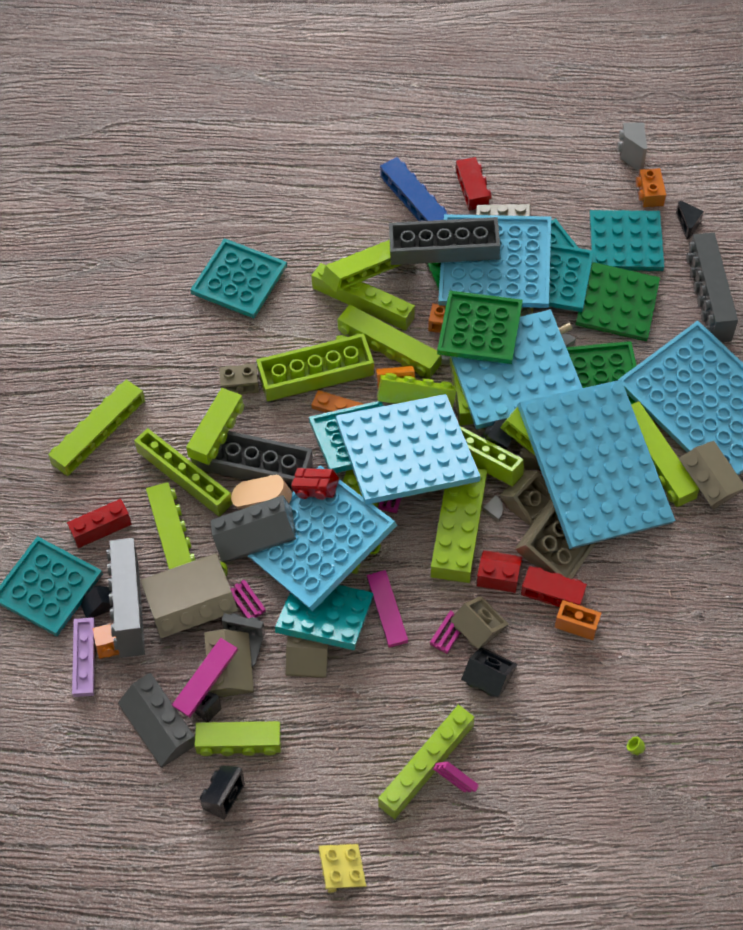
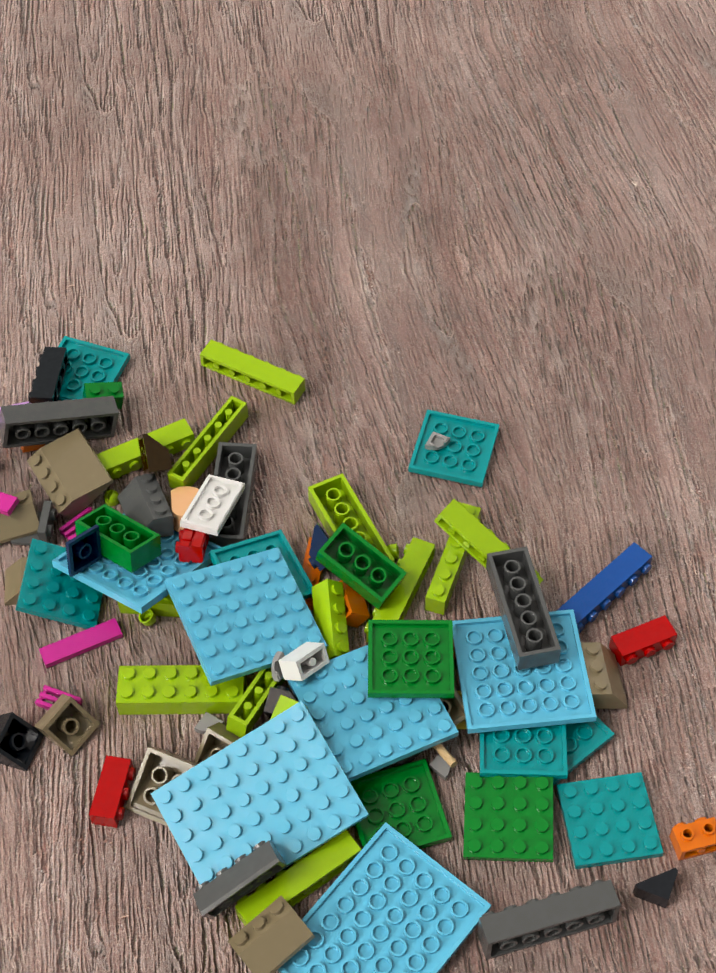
camera: 80 degrees right, 5 degrees down
red brick [67,498,132,549] -> none
lime brick [186,388,245,465] -> none
dark tan brick [219,364,259,394] -> none
red slope [476,550,522,593] -> none
orange brick [554,600,601,640] -> none
none -> black brick [28,347,69,403]
none -> dark blue slope [65,524,102,577]
none -> green brick [75,504,162,573]
none -> green brick [83,382,124,409]
none -> dark brown slope [137,434,174,474]
none -> white tile [180,474,245,536]
none -> dark grey slope [193,840,287,919]
none -> light grey tile [271,651,285,682]
none -> white brick [278,642,330,681]
none -> dark blue slope [308,522,329,571]
none -> green brick [316,523,407,610]
none -> light grey tile [425,431,450,450]

